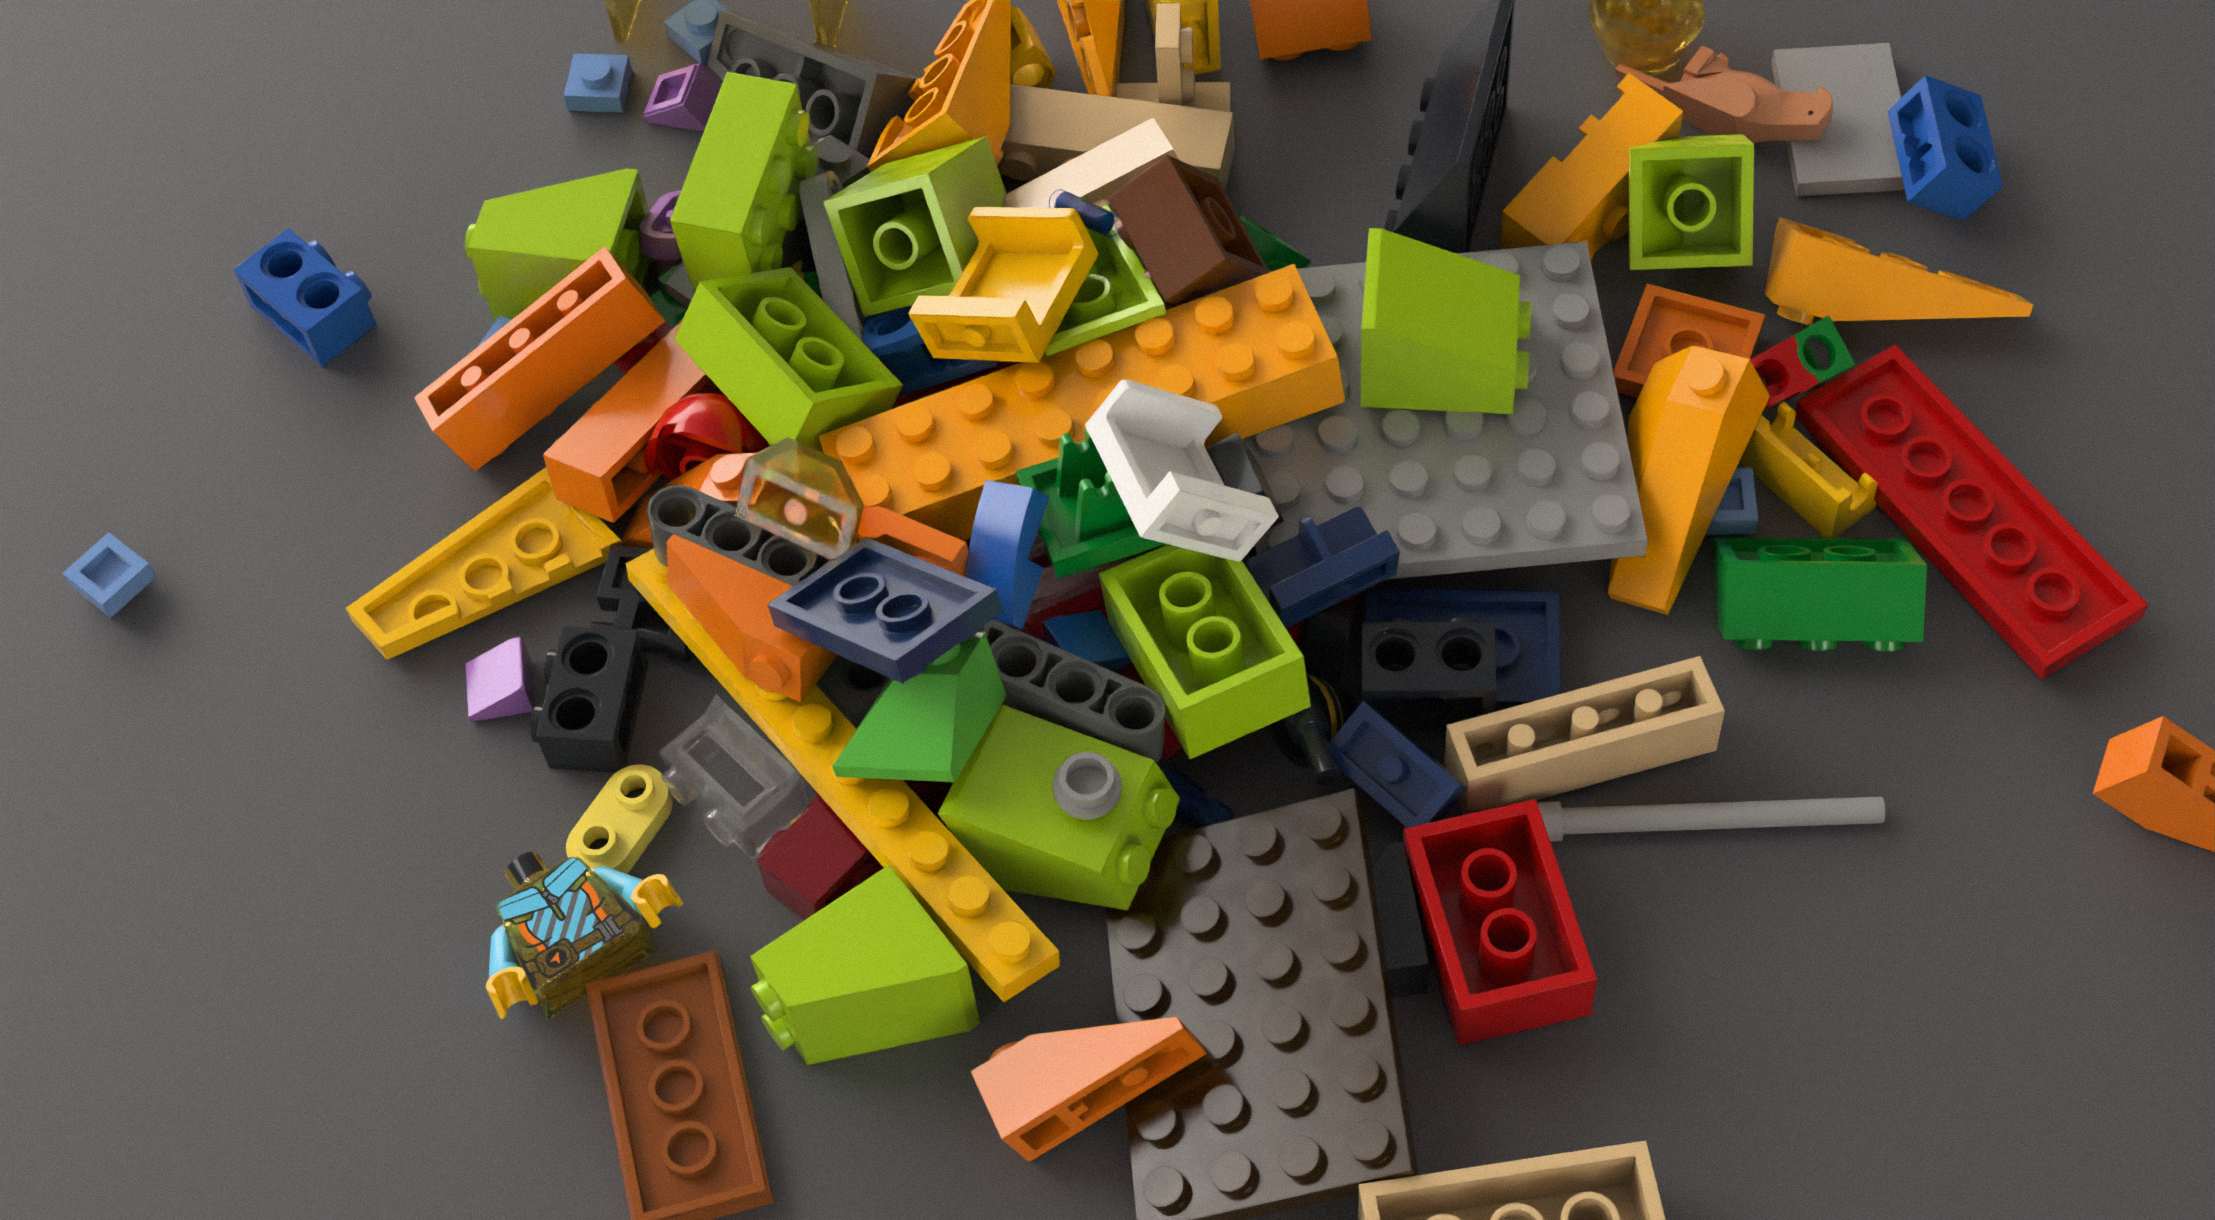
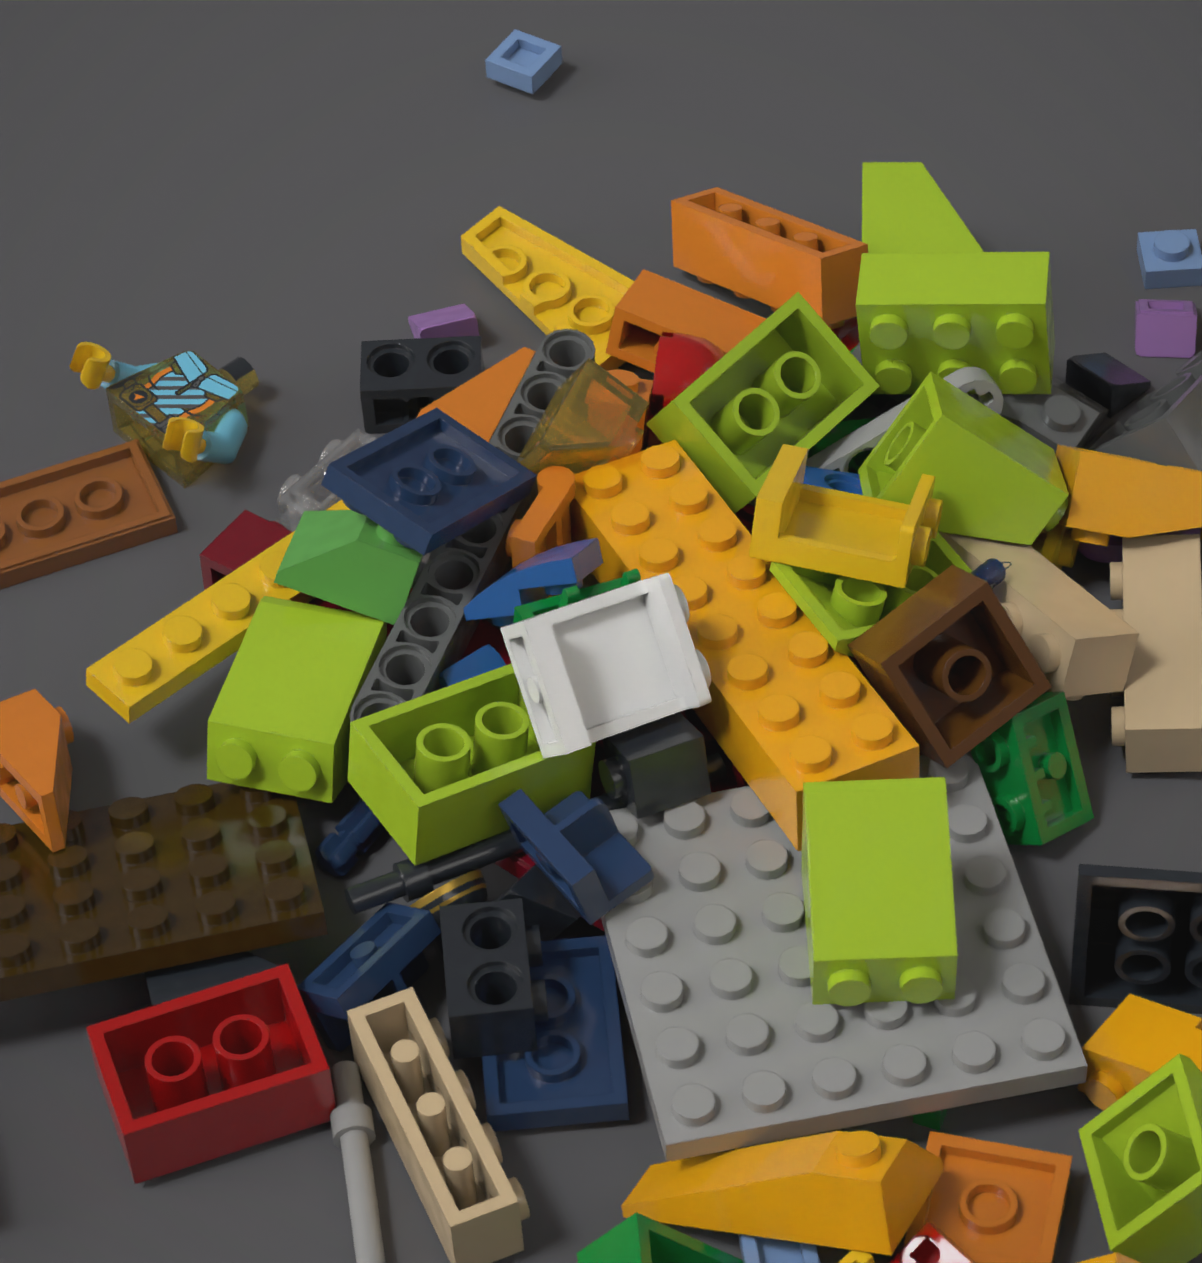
camera: 80 degrees right, 10 degrees down
blue brick [233,228,377,367] -> none
light yellow plate [566,764,673,880] -> none
lime slope [750,865,980,1065] -> none
light grey plate [1053,752,1122,820] -> none

